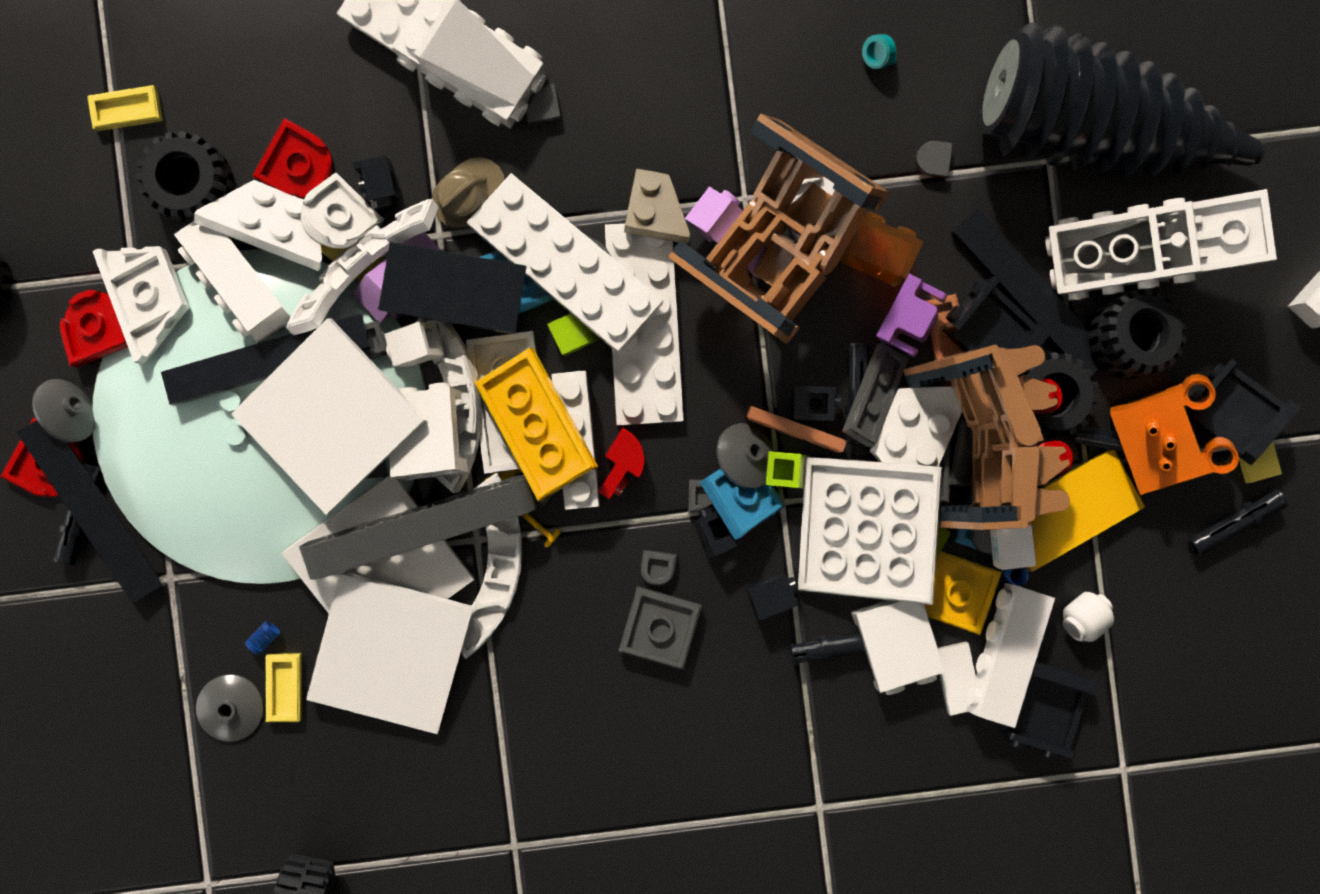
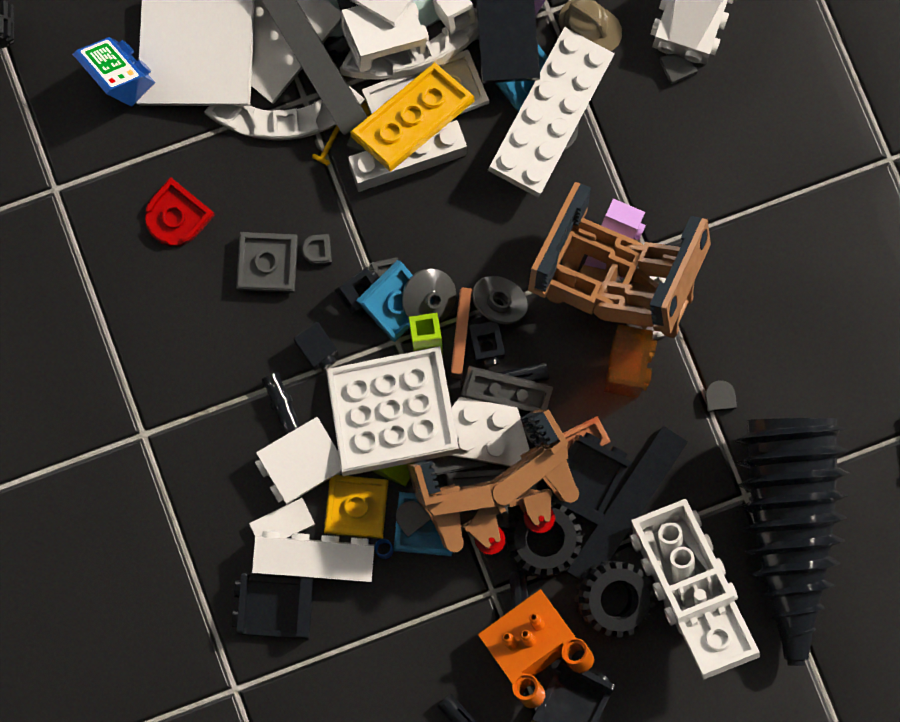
camera: 70 degrees right, 10 degrees down
lime brick [547,314,600,357] -> none
red brick [598,428,644,499] -> none
white plate [605,224,683,425] -> none
wing [624,169,690,244] -> none
teal tile [862,34,897,69] -> none
medium lavender panel [876,274,947,358] -> none
white brick [990,524,1036,570] -> none
yellow tile [1026,449,1145,572] -> none
white head [1062,592,1114,642] -> none
none -> slope [72,37,156,107]
none -> red tile [145,177,215,247]
none -> dark grey dish [472,276,528,324]

